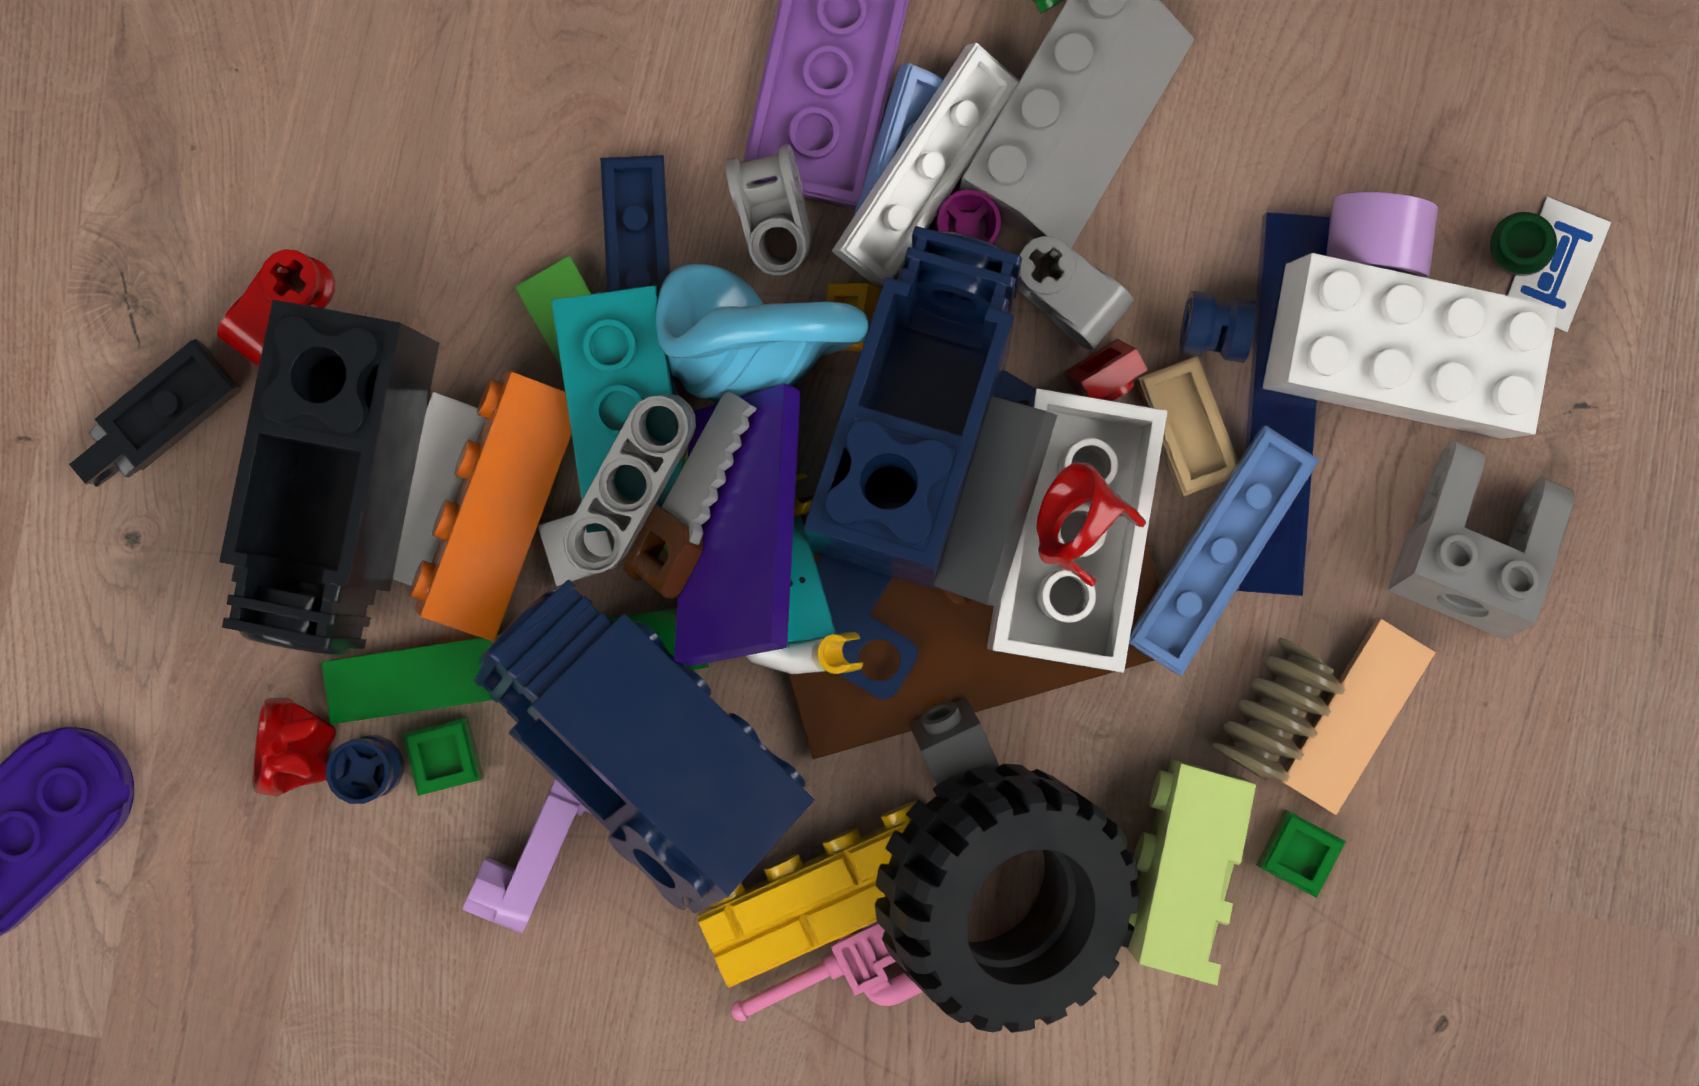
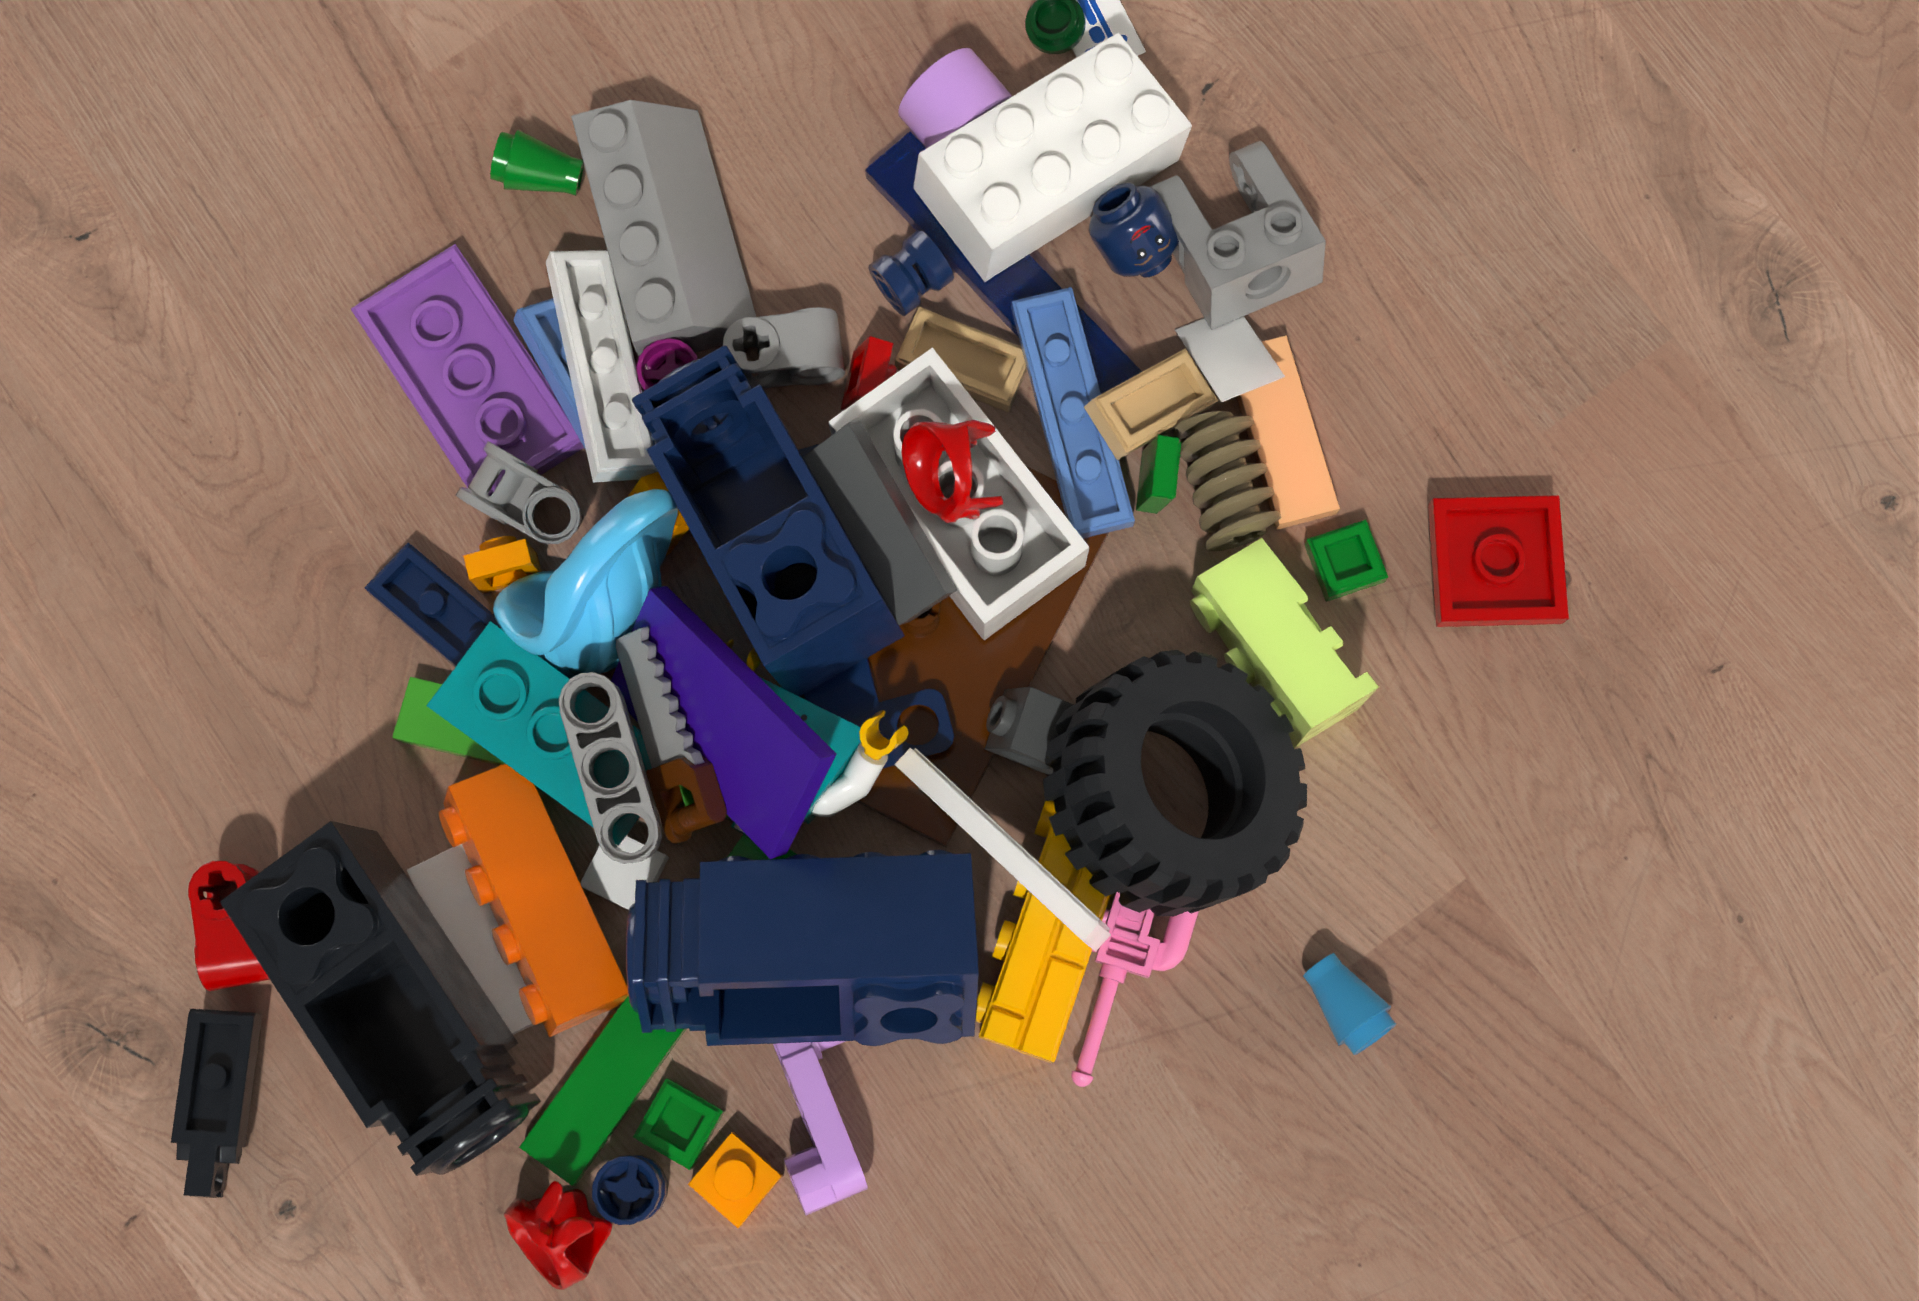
camera: 50 degrees left, 10 degrees down
none -> light orange plate [463,536,542,594]
none -> light orange plate [688,1132,784,1228]
none -> white tile [894,748,1111,952]
none -> tan tile [1084,348,1219,460]
none -> dark blue head [1088,183,1179,278]
none -> green tile [1136,435,1181,514]
none -> white sticker [1175,316,1285,402]
none -> red plate [1428,495,1569,627]

